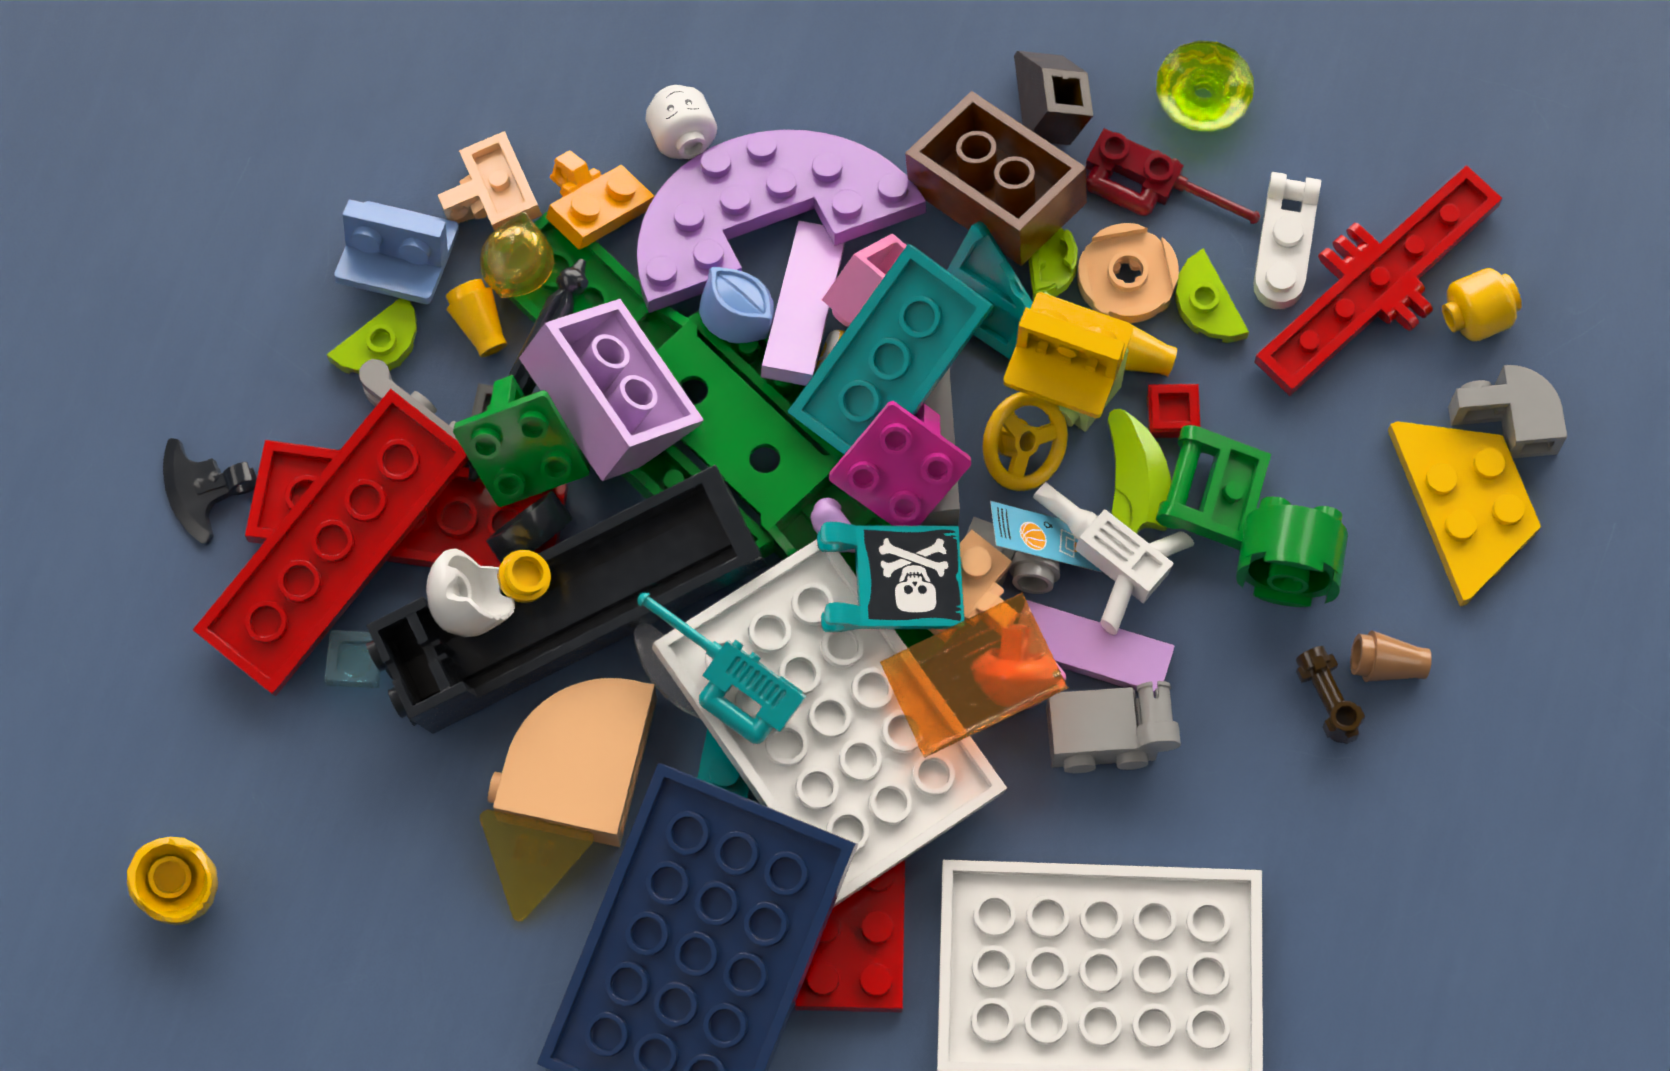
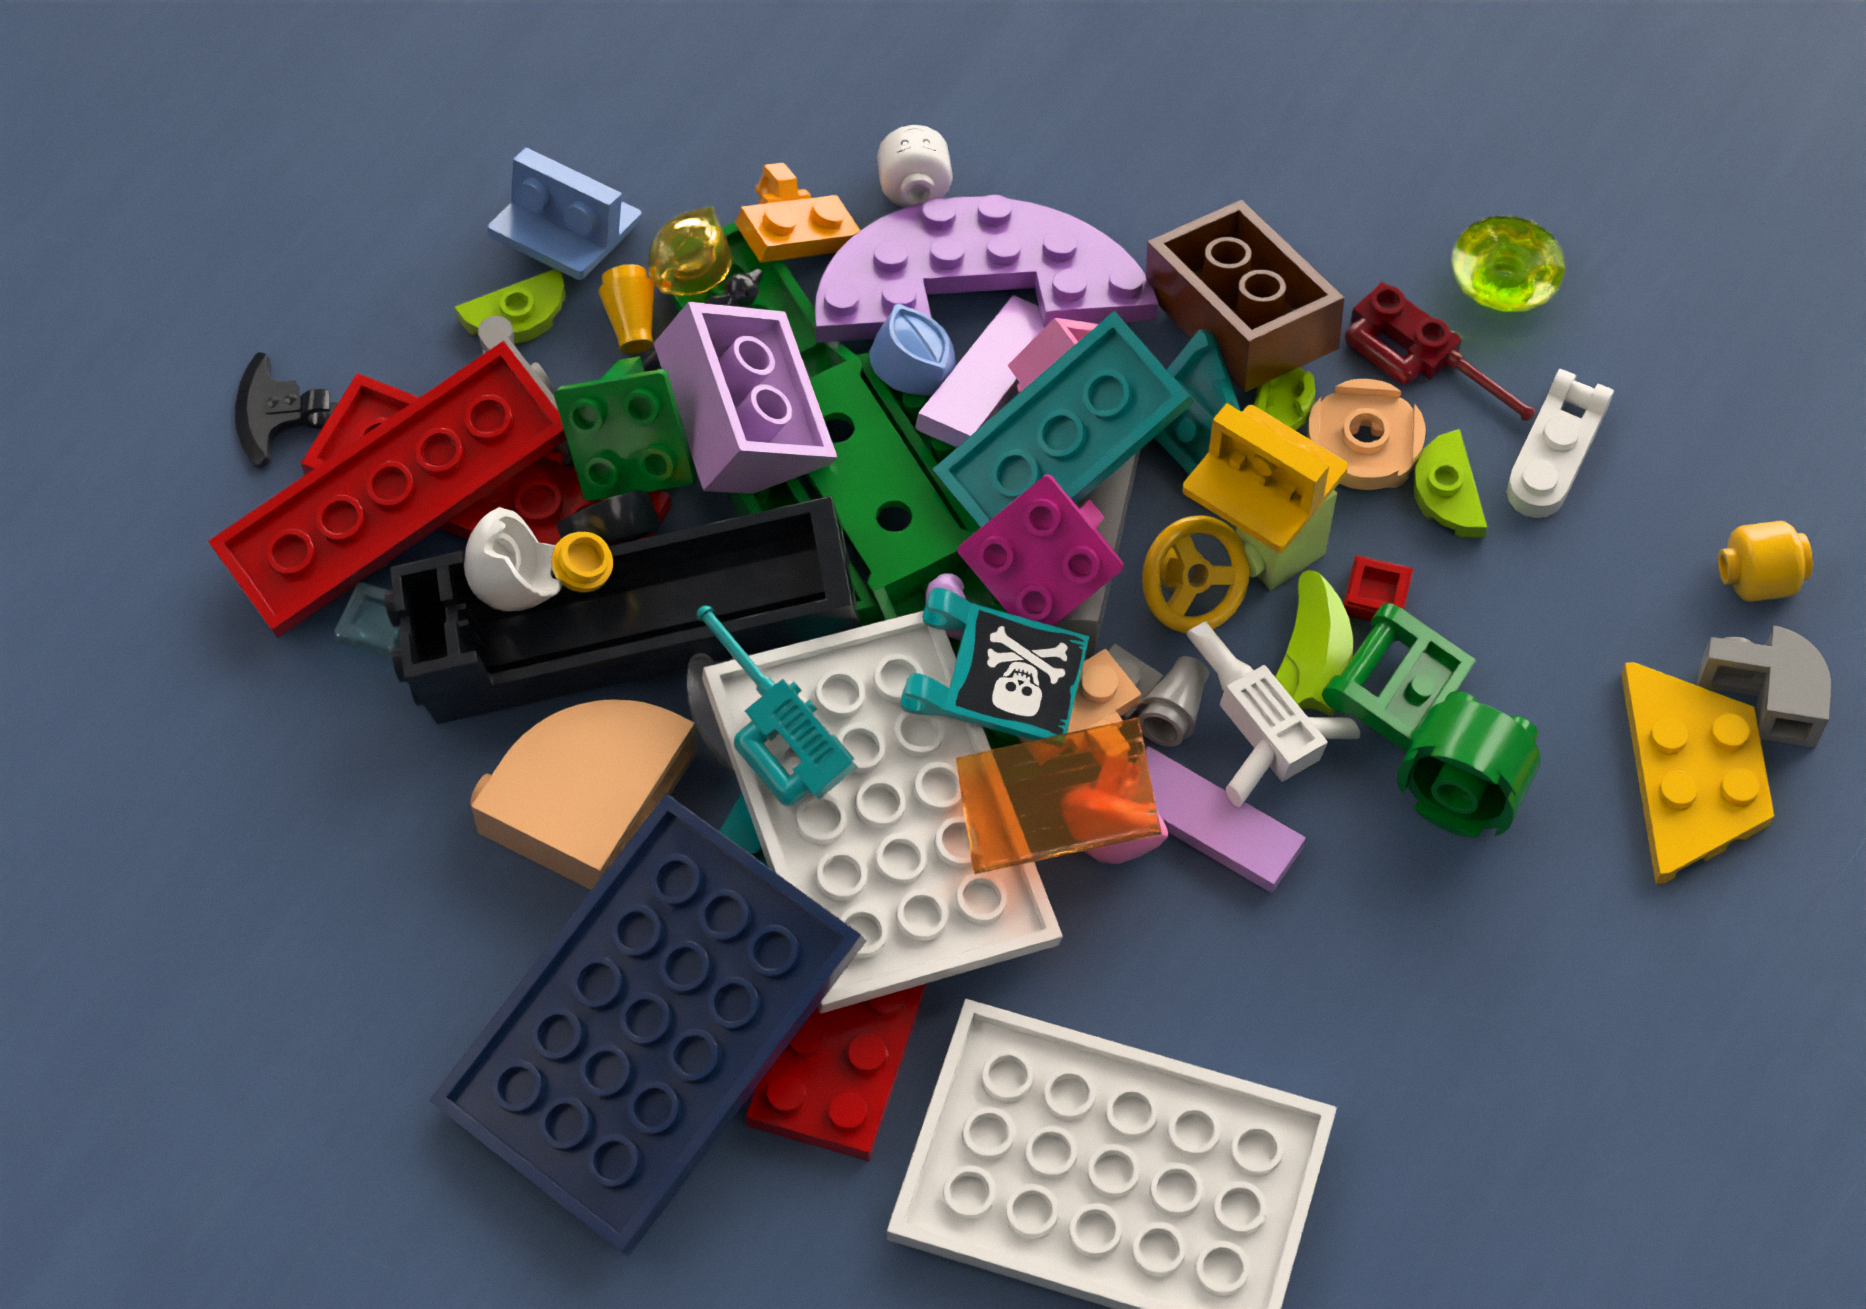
camera: 15 degrees right, 10 degrees down
yellow hair [127,837,218,925] -> none
light nougat hinge [438,131,542,235] -> none
clear yellow piece [479,809,594,921] -> none
medium azure sticker [990,501,1102,572] -> none
dark brown slope [1014,51,1093,145] -> none
light grey hinge [1046,681,1181,773] -> none
yellow cone [1125,321,1177,377] -> none
red hinge [1254,165,1503,396] -> none
dark brown bar [1296,646,1365,744] -> none
medium nougat cone [1350,630,1432,682] -> none

